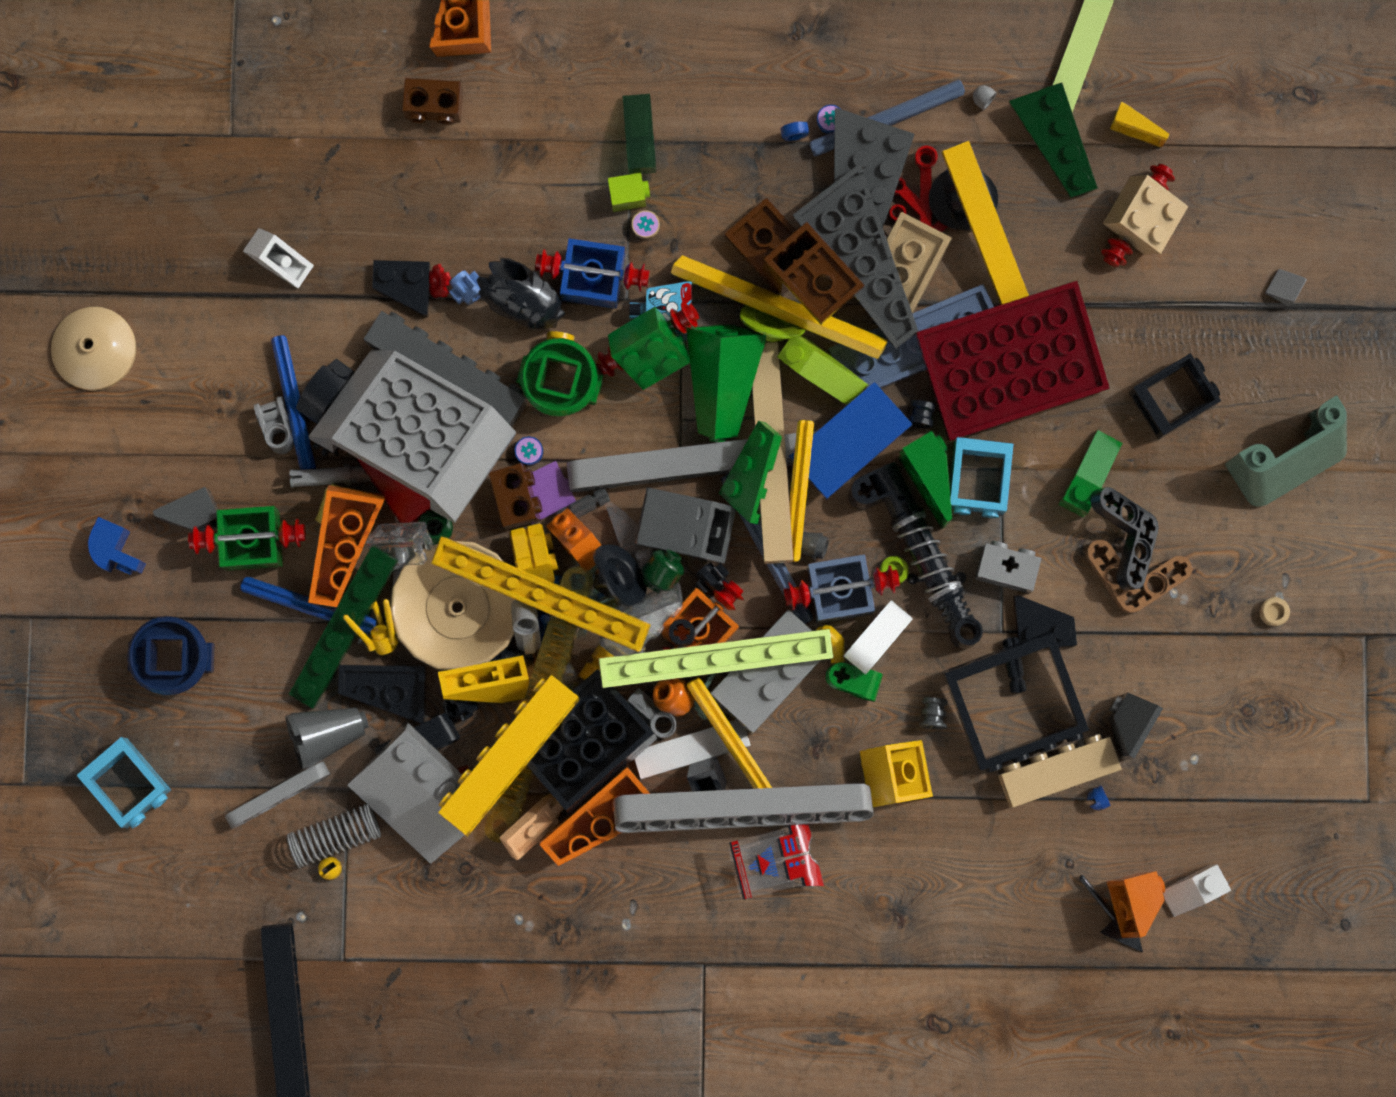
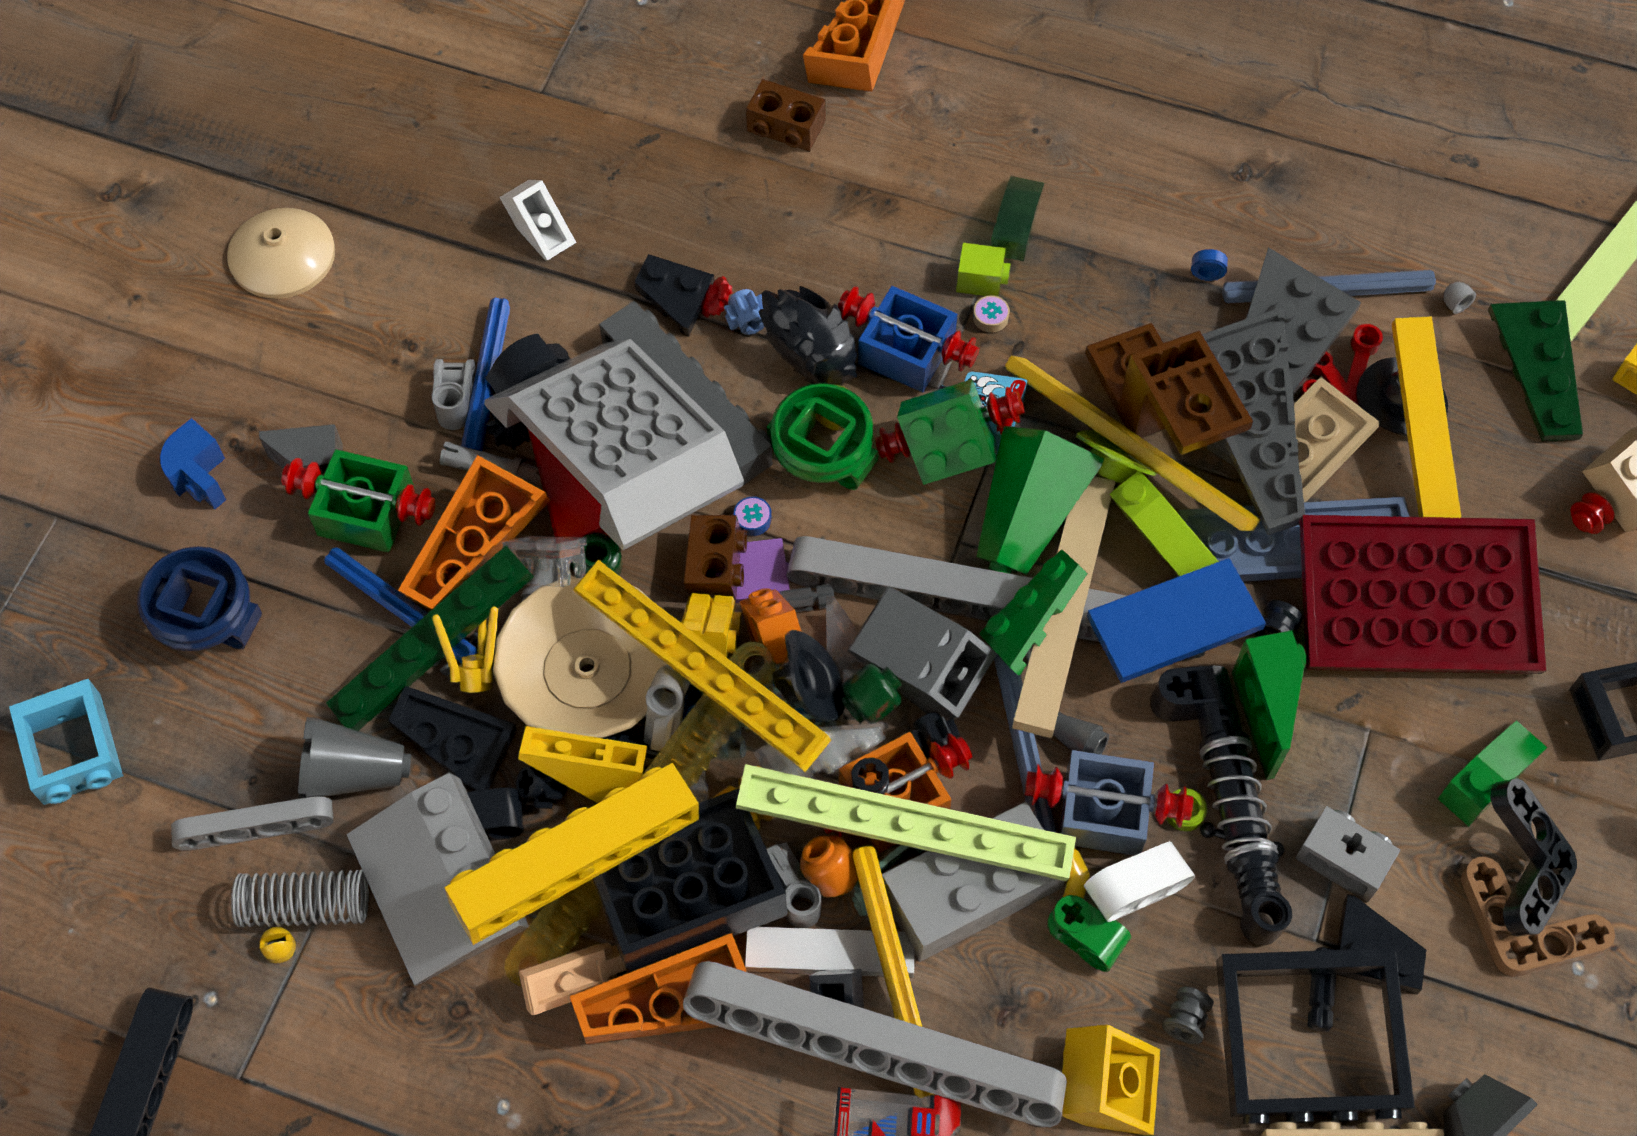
camera: 20 degrees right, 20 degrees down
yellow axle [789,420,814,562] -> none
tile [817,105,841,134] -> none
medium azure window [949,437,1014,518] -> none

